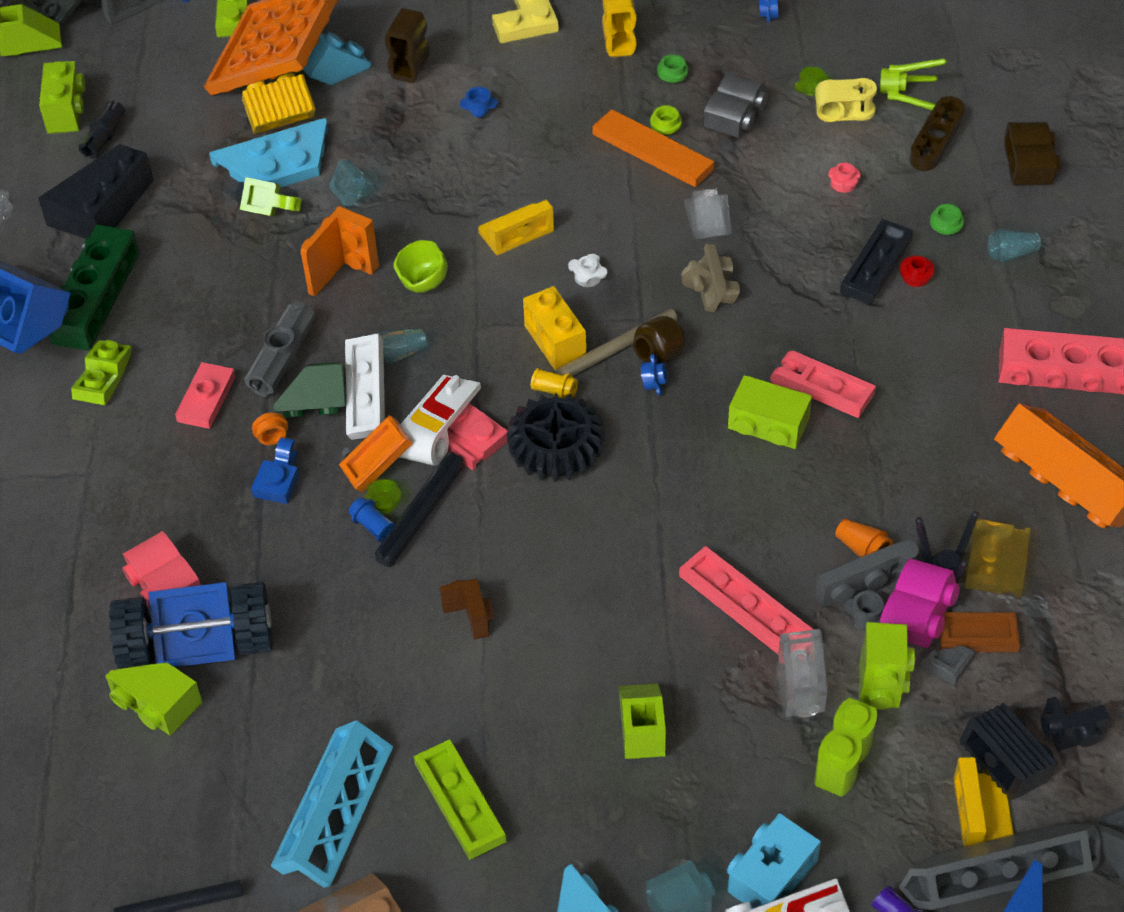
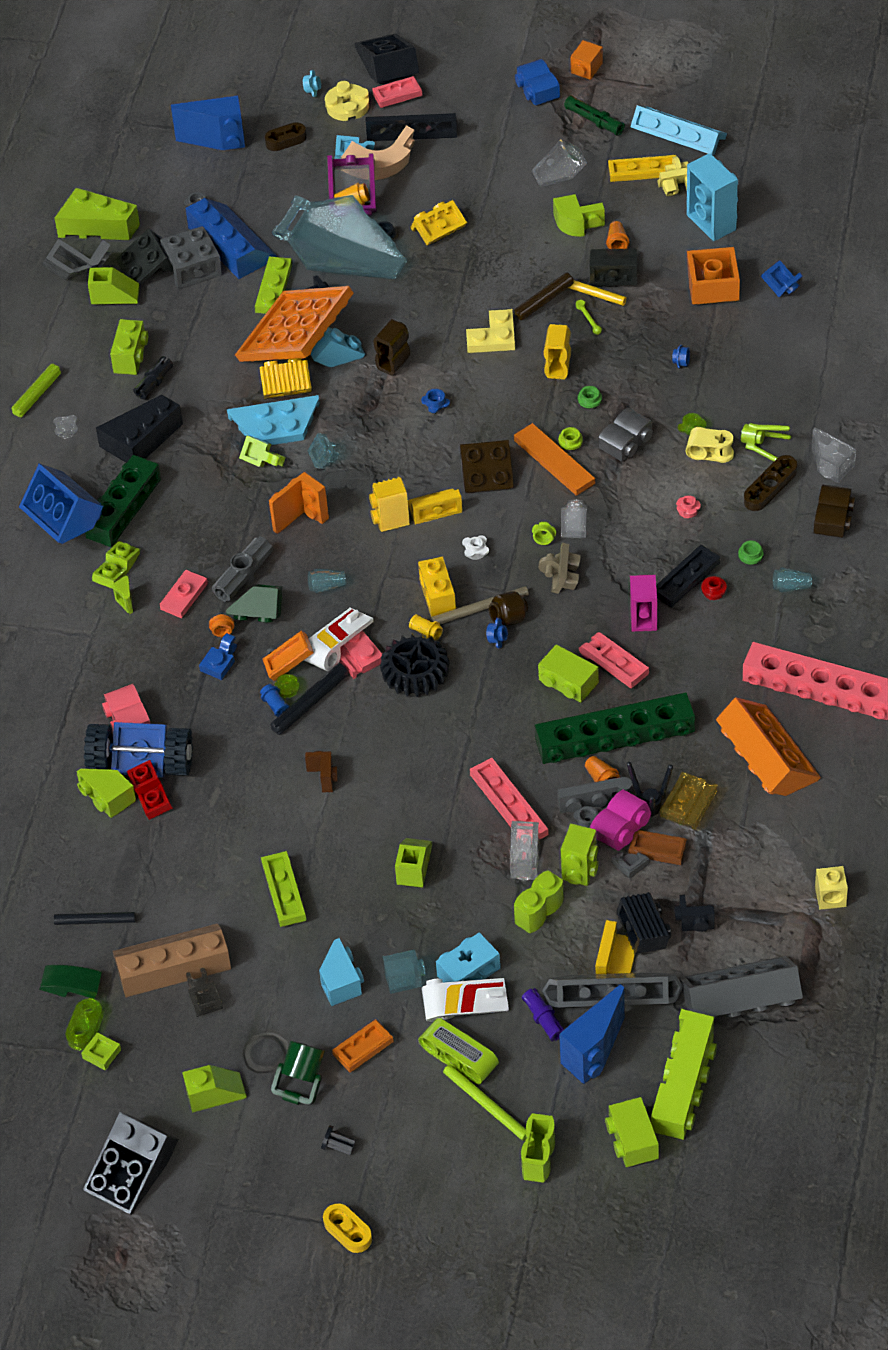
camera: 15 degrees right, 0 degrees up
medium azure fence [271,720,393,887] -> none
white plate [345,334,385,440] -> none
lime hair [394,240,448,293] -> none
none -> lime slope [113,575,133,614]
none -> red slope [127,760,173,820]
none -> yellow brick [369,477,410,532]
none -> dark brown bracket [460,440,514,493]
none -> lime plate [532,522,556,545]
none -> dark green brick [535,692,695,764]
none -> dark pink brick [630,575,657,632]
none -> clear slope [812,427,856,483]

